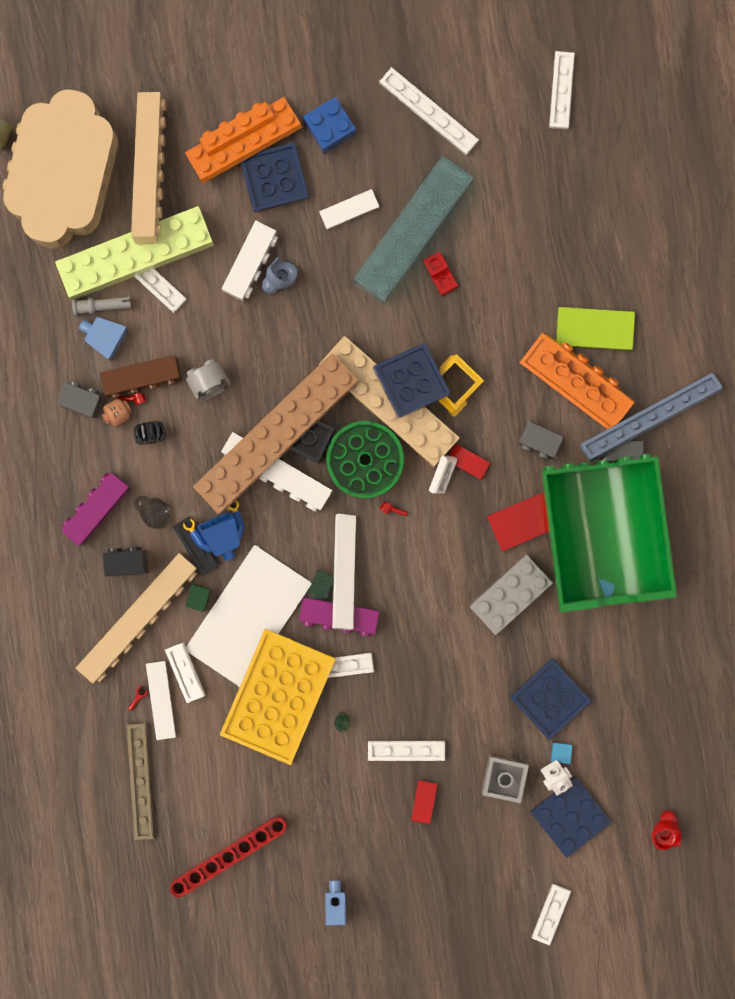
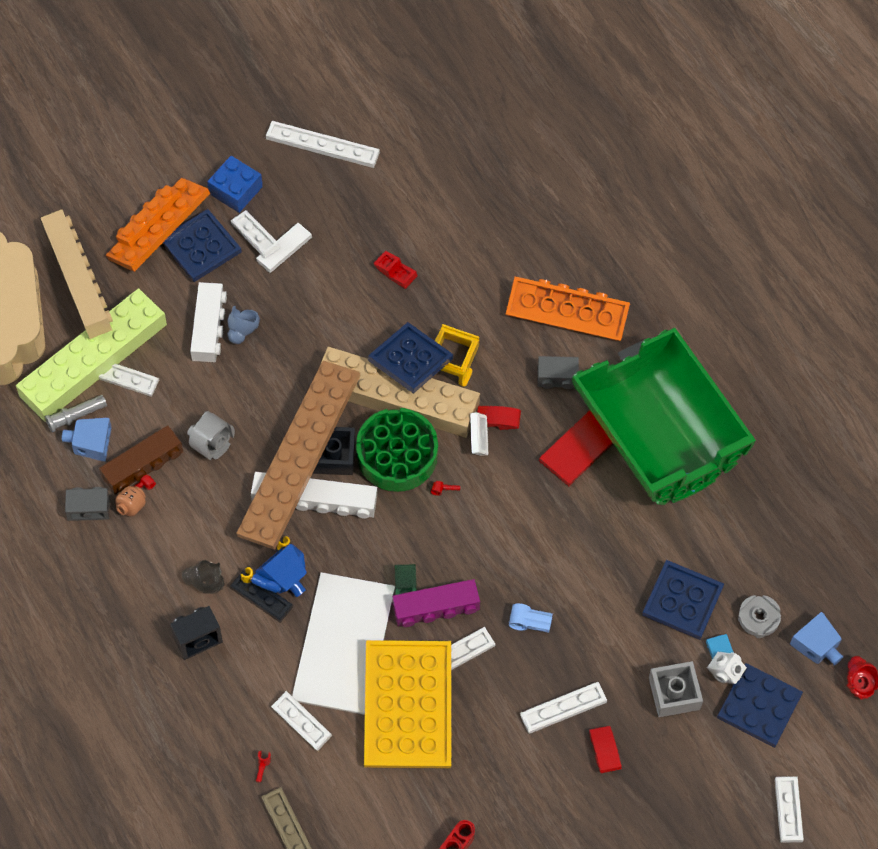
camera: 25 degrees left, 25 degrees down
magenta brick [61,472,131,546] -> none
tan brick [76,553,198,684] -> none
black gear [133,421,166,445] -> none
white tile [146,661,176,740] -> none
dark green panel [186,584,212,612] -> none
white tile [332,514,356,630] -> none
clear green plate [334,712,350,732] -> none
clear light blue brick [353,156,474,305] -> none
light grey brick [469,555,552,635] -> none
white tile [549,51,575,130] -> none
lime tile [556,307,635,351] -> none
sand blue plate [580,373,723,462] -> none
none -> white tile [231,210,280,258]
none -> light blue piece [509,603,553,633]
none -> light grey plate [738,595,781,638]
none -> medium blue torso [790,612,843,665]

